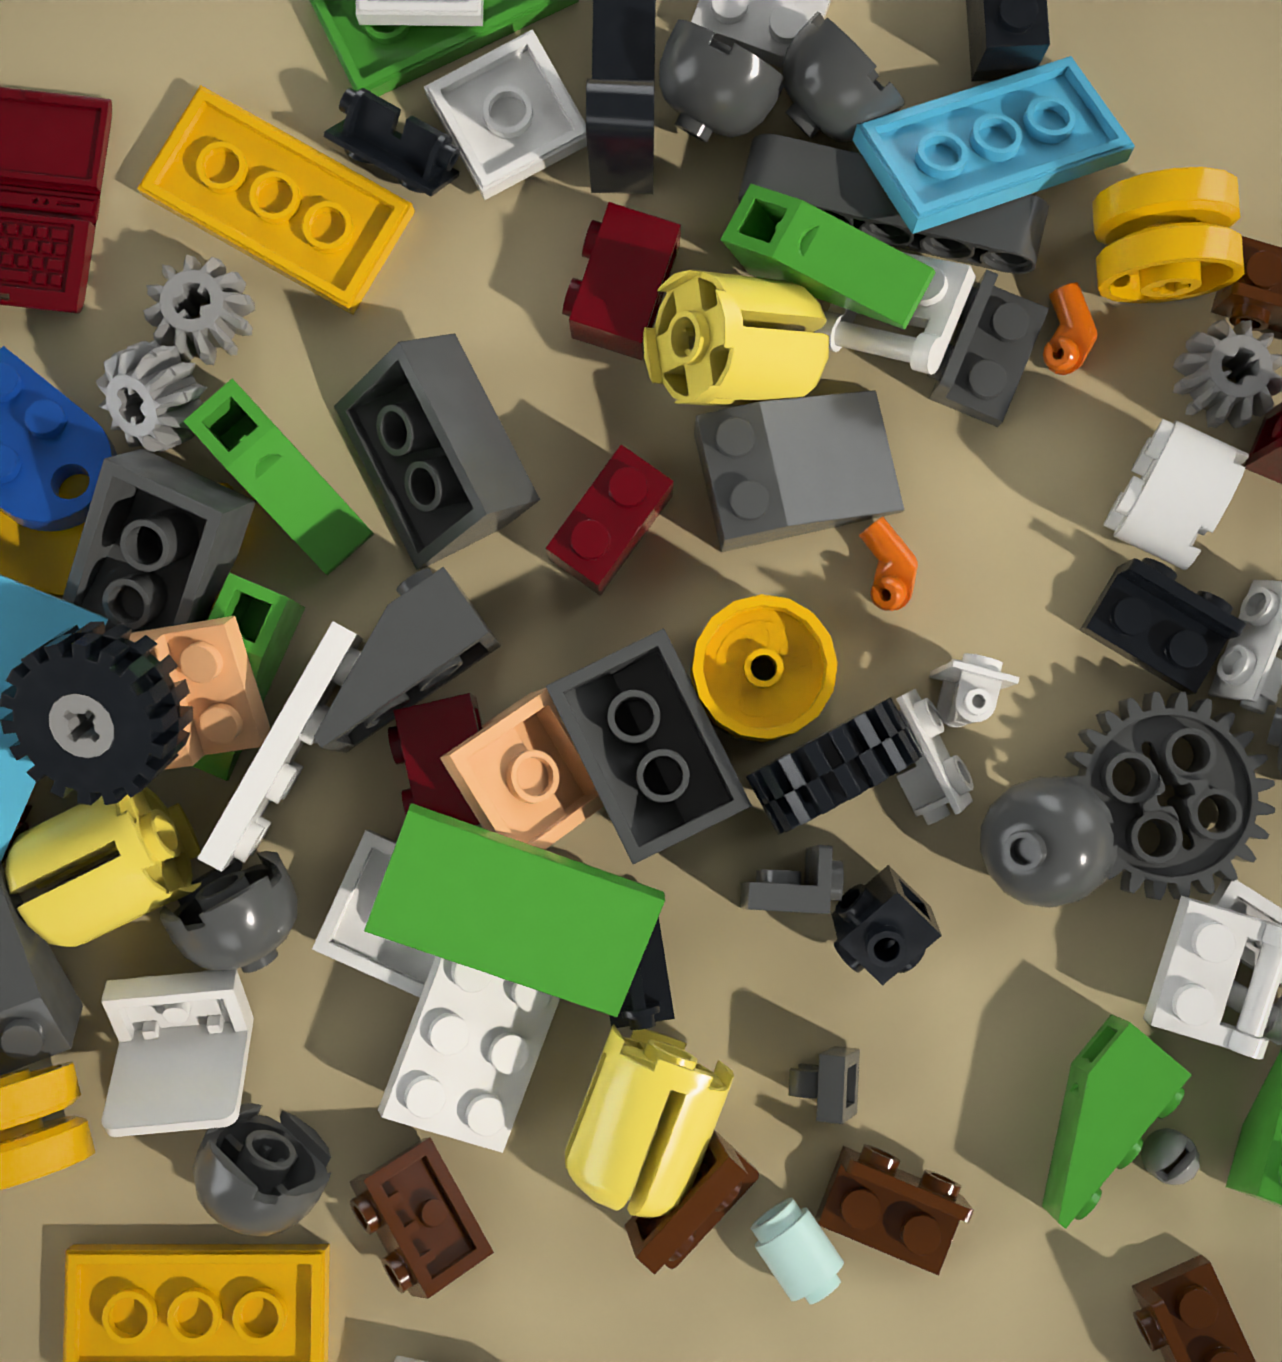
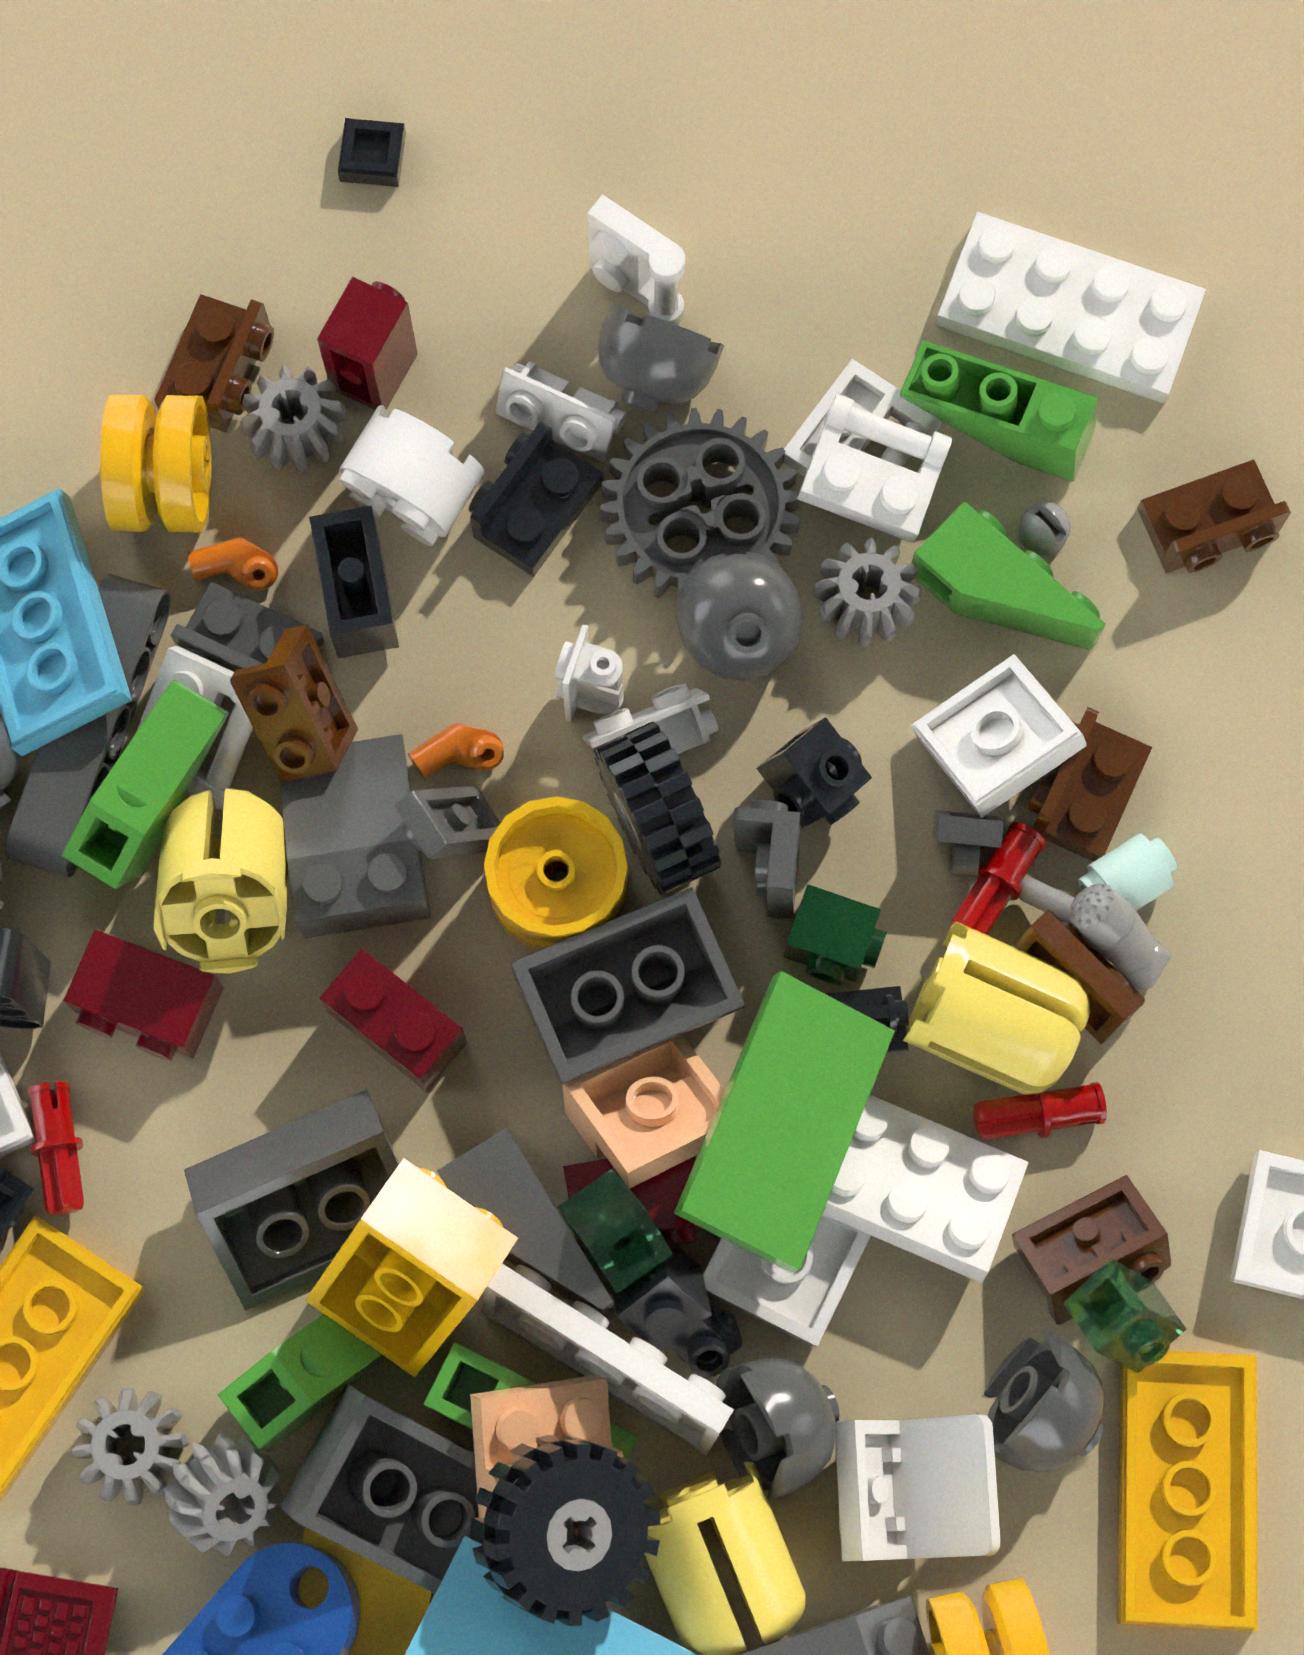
camera: 90 degrees left, 10 degrees down
none -> red axle [27,1081,84,1215]
none -> reddish brown bracket [230,624,358,782]
none -> yellow brick [305,1158,518,1377]
none -> black brick [309,505,399,658]
none -> dark grey plate [395,785,501,859]
none -> clear green brick [557,1168,673,1293]
none -> black brick [607,1228,742,1377]
none -> dark green brick [783,884,887,985]
none -> light grey gear [814,537,921,648]
none -> white plate [911,654,1087,818]
none -> red axle [951,822,1046,935]
none -> red axle [973,1082,1107,1140]
none -> light grey piece [1019,878,1171,990]
none -> clear green brick [1064,1258,1187,1373]

